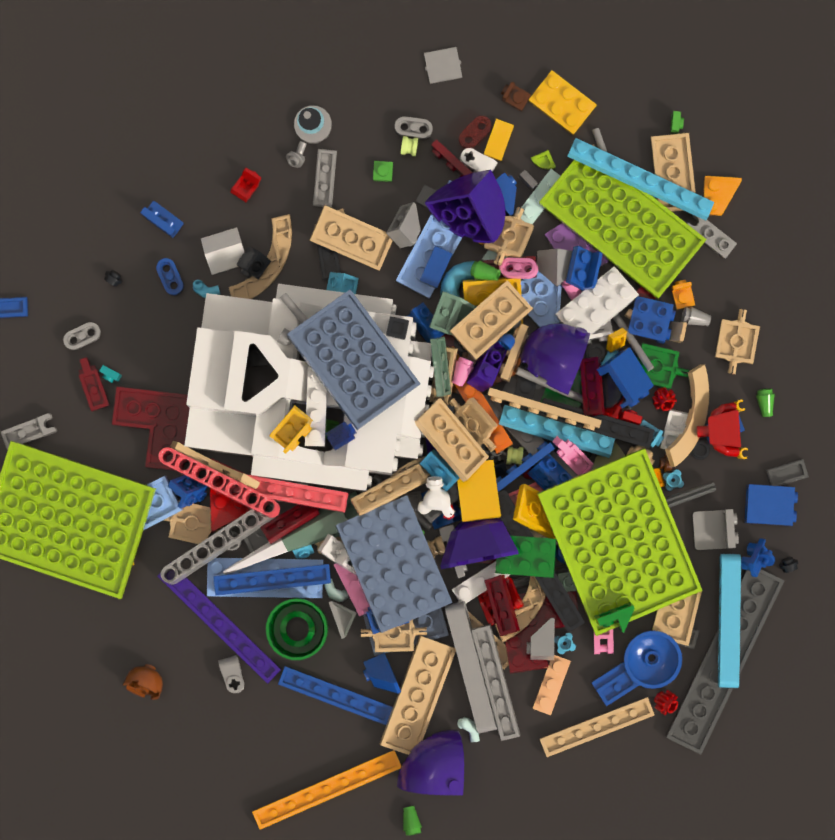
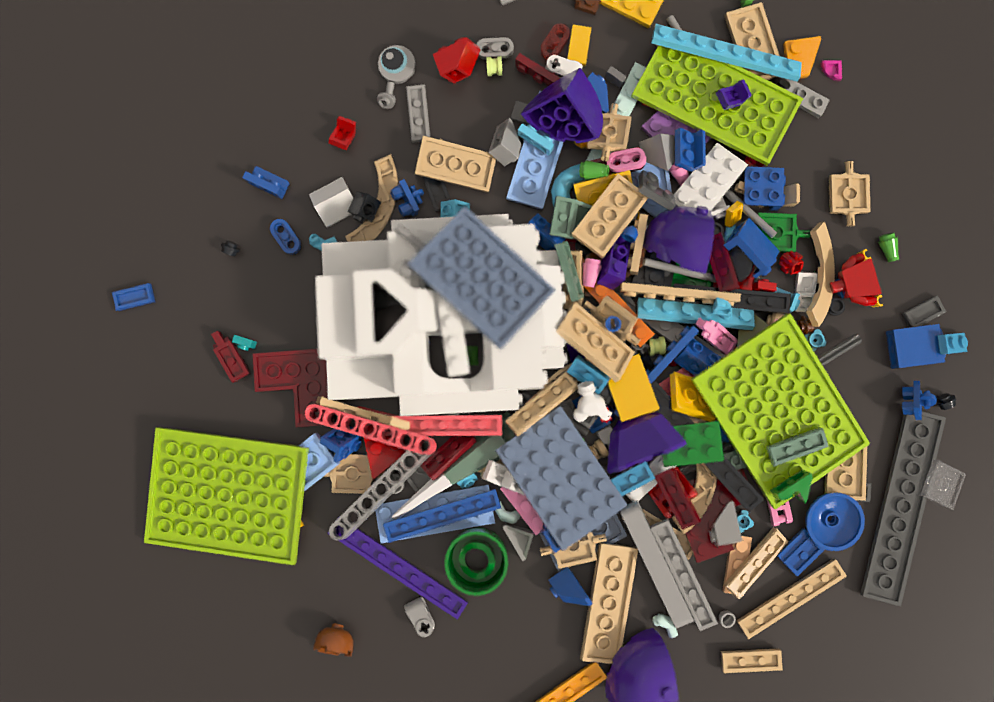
camera: 10 degrees left, 0 degrees up
light grey plate [1,413,58,450] -> none
light grey plate [63,322,101,350] -> none
yellow bracket [269,405,313,454] -> none
blue plate [278,666,393,725] -> none
clear blue brick [325,422,357,451] -> none
bright green plate [373,161,393,182] -> none
black plate [386,316,409,340] -> none
blue tile [419,246,453,289] -> none
lime tile [531,150,556,170] -> none
red gear [654,689,678,715] -> none
light orange bracket [671,280,695,310] -> none
light grey cone [681,306,711,326] -> none
light grey bracket [692,509,739,550] -> none
medium azure beam [718,554,741,688] -> none
none -> blue hips [390,179,424,217]
none -> red slope [433,37,480,84]
none -> medium azure plate [518,123,554,155]
none -> blue hinge [605,316,621,332]
none -> dark azure plate [611,462,655,496]
none -> dark grey plate [638,170,676,211]
none -> medium azure tile [711,298,732,316]
none -> dark purple bracket [716,79,752,110]
none -> light grey hinge [718,610,736,628]
none -> tan plate [721,648,782,673]
none -> tan tile [724,527,789,599]
none -> sand green tile [766,427,829,466]
none -> dark pink tile [821,60,842,81]
none -> clear tile [921,459,966,510]
none -> dark azure plate [938,333,968,355]

